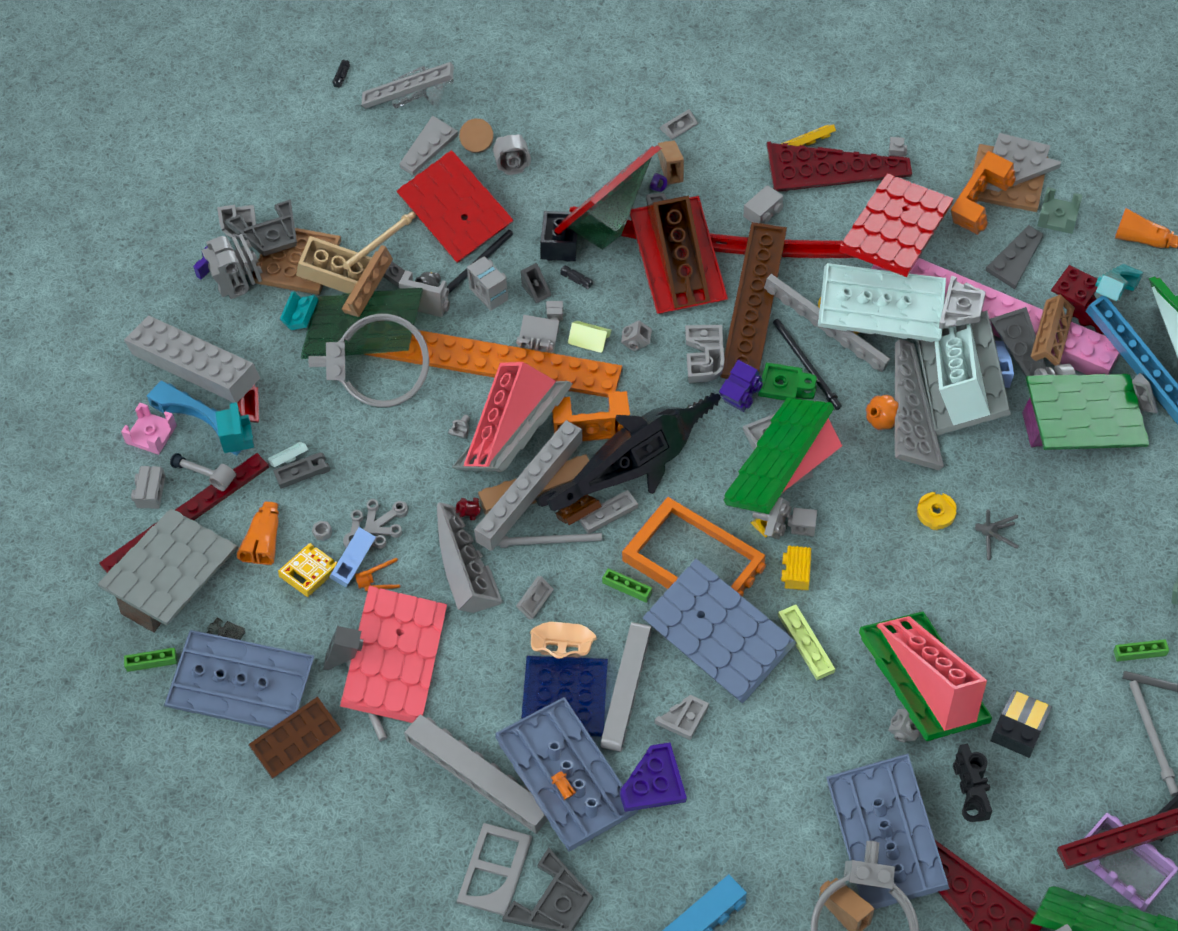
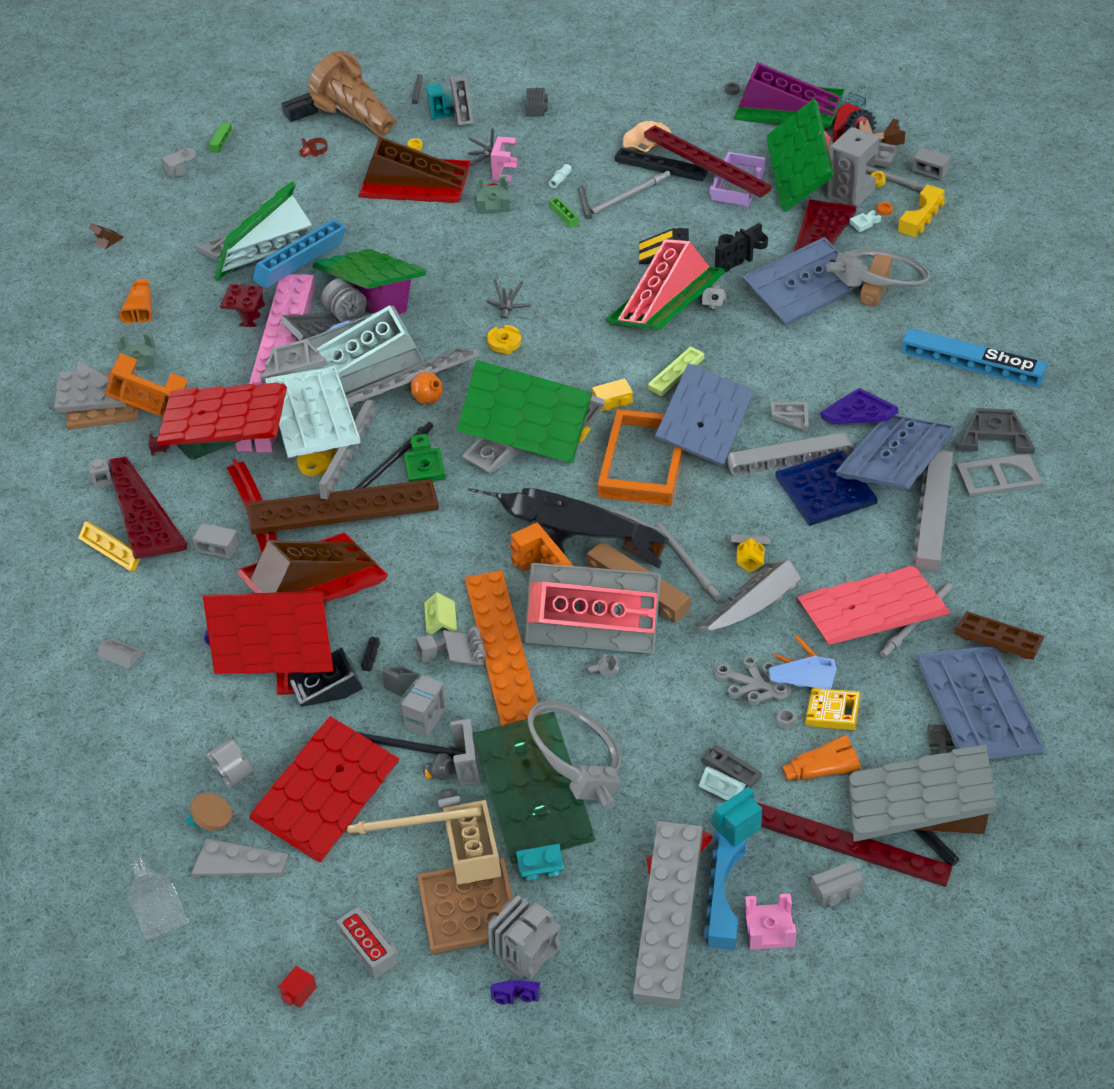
camera: 115 degrees left, 10 degrees down
bright green piece [124,648,177,672] -> none
light grey piece [170,453,236,491] -> none
light grey brick [217,205,257,240] -> none
dark grey wing [225,199,297,256] -> none
dark grey slope [323,626,363,670] -> none
black axle [332,59,350,88] -> none
medium nougat fence [342,245,393,317] -> none
light grey plate [361,62,454,109] -> none
dark red brick [456,497,481,521] -> none
light grey brick [474,420,582,551] -> none
light nougat piece [530,622,597,659] -> none
orange pin [551,771,576,800] -> none
bright green piece [602,568,652,603] -> none
light grey brick [621,320,652,351] -> none
medium nougat slope [658,140,684,185] -> none
light grey wing [685,325,723,352] -> none
light grey brick [687,346,725,384] -> none
dark purple brick [719,360,763,412] -> none
dark grey wing [985,225,1043,289] -> none
medium nougat fence [1031,294,1075,366] -> none
teal arch [1095,264,1144,301] -> none
light grey slope [1132,373,1158,414] -> none
none -> red brick [279,966,317,1008]
none -> light grey brick [336,907,398,979]
none -> yellow brick [736,538,765,572]

